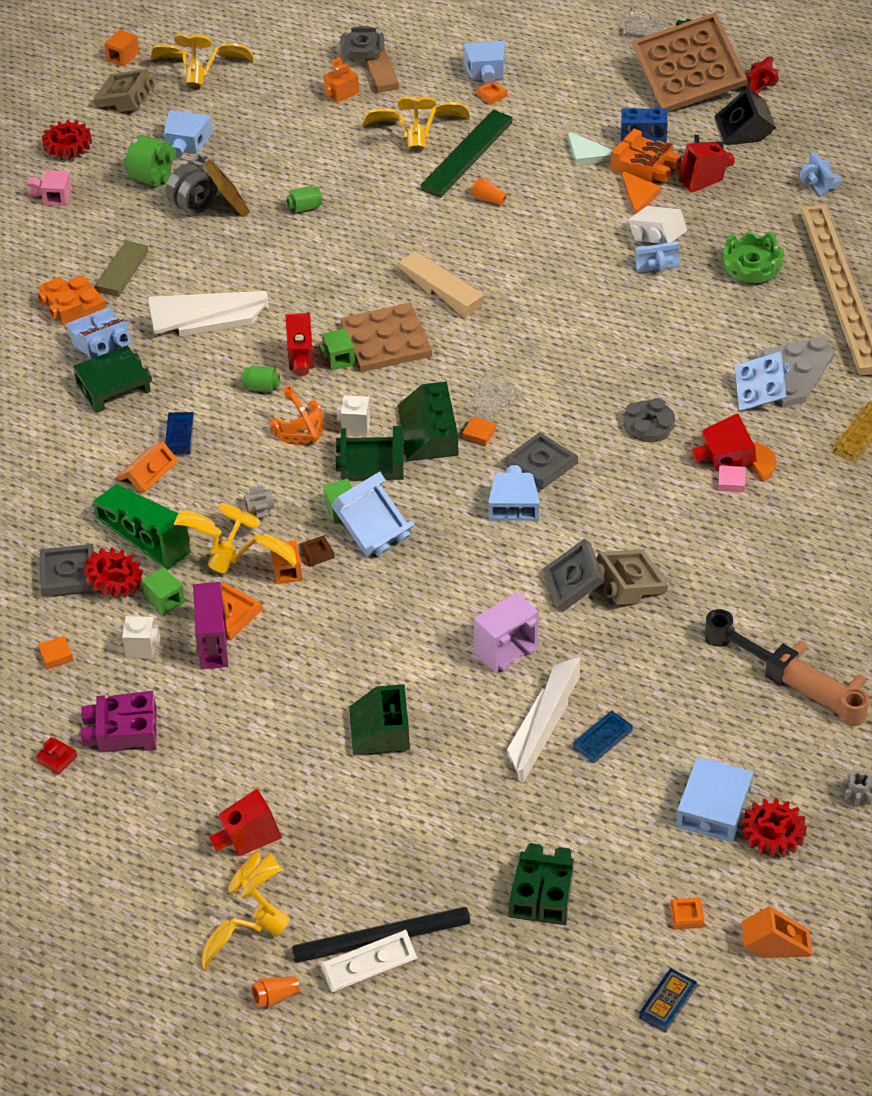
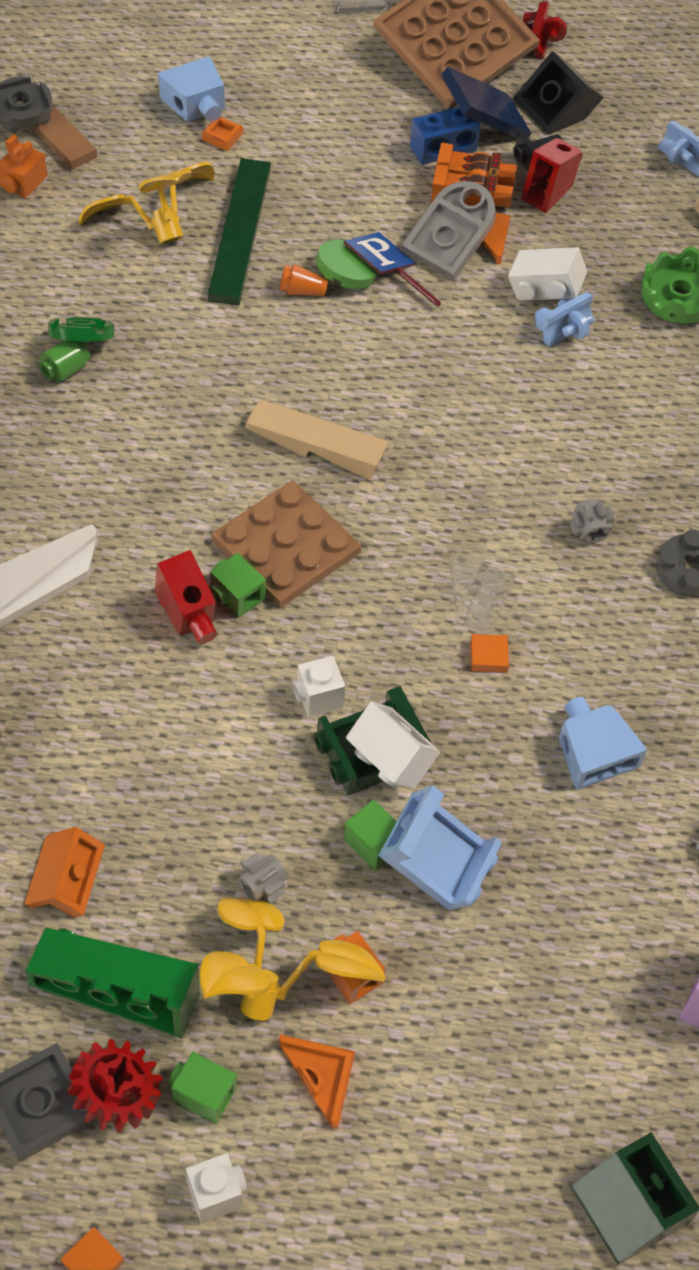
camera: 30 degrees left, 10 degrees up
clear blue plate [165,412,194,455] -> none
magenta window [193,582,229,670] -> none
bright green brick [242,365,280,392] -> none
orange helmet [269,386,324,445] -> none
reddish brown tile [299,535,335,567] -> none
dark green slope [397,381,459,462] -> none
dark grey plate [505,432,578,489] -> none
light aqua tile [568,132,613,165] -> none
none -> green tile [48,317,115,342]
none -> bright green tile [315,239,378,289]
none -> piece [344,232,441,307]
none -> white brick [346,701,440,789]
none -> light grey tile [402,181,496,280]
none -> dark blue tile [441,66,532,138]
none -> light grey gear [569,499,615,543]

